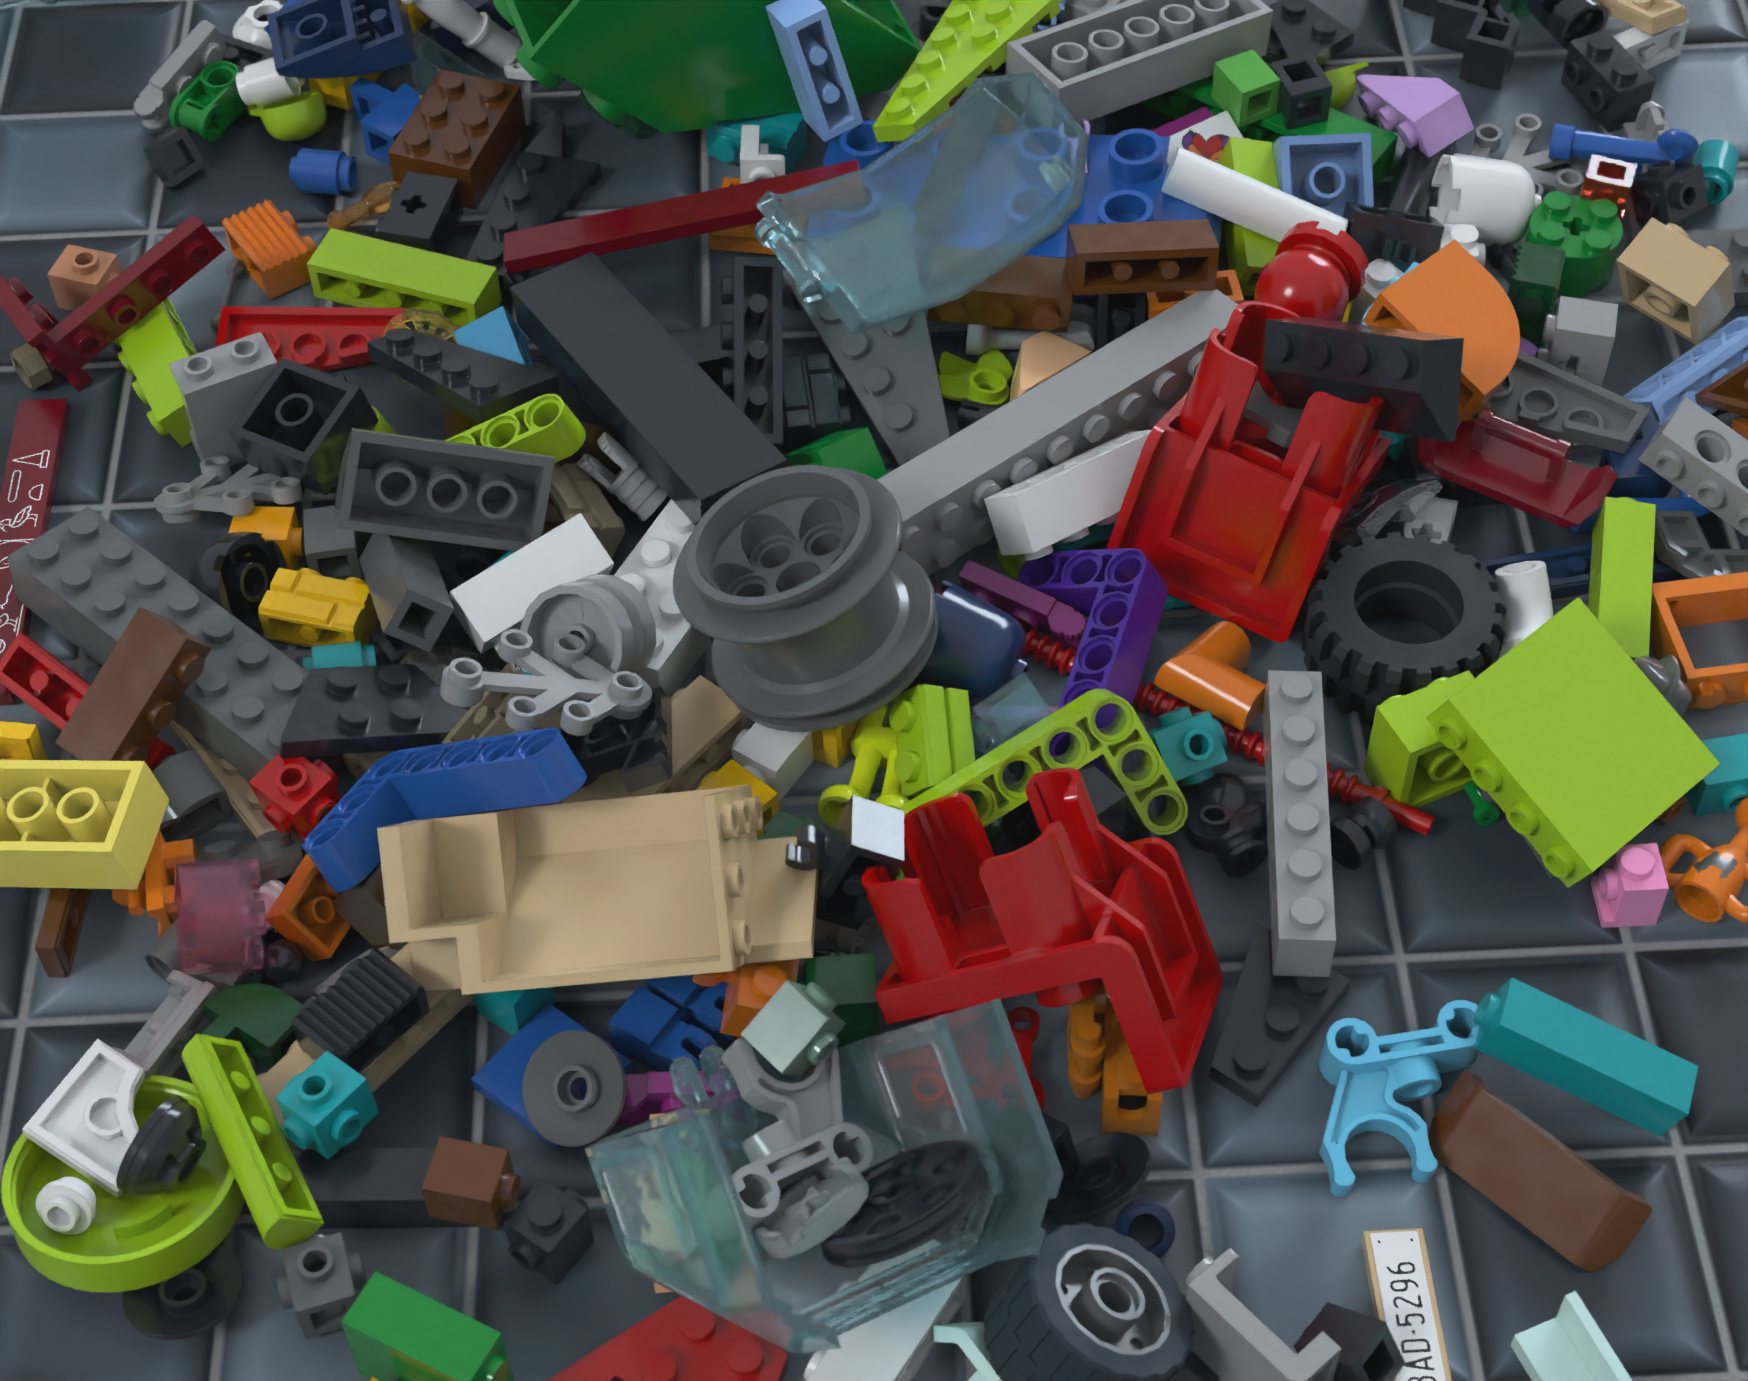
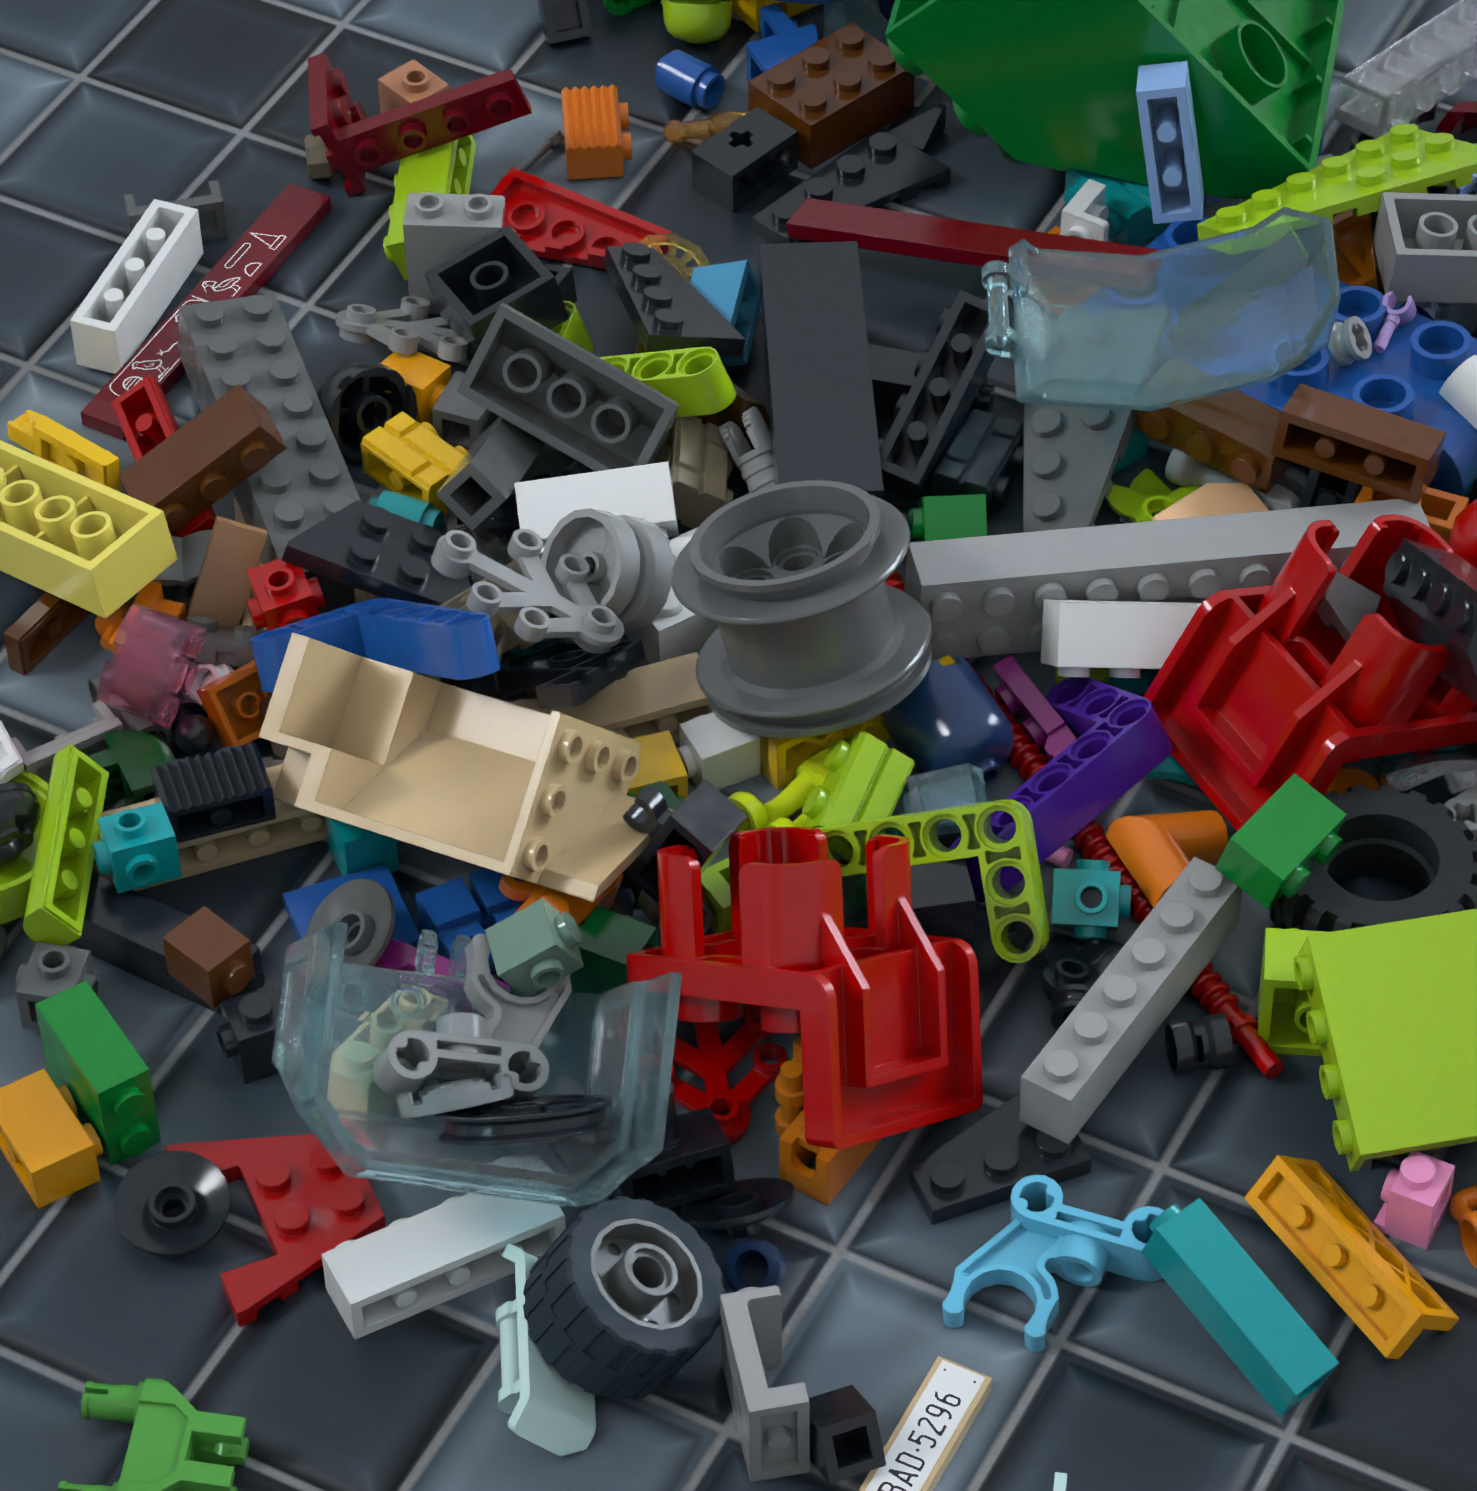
camera: 30 degrees right, 5 degrees down
lime brick [307,228,502,331] -> none
reddish brown piece [1428,1070,1652,1273] -> none
none -> medium nougat tile [187,516,267,630]
none -> green brick [1215,773,1347,910]
none -> light orange fence [1244,1155,1460,1359]

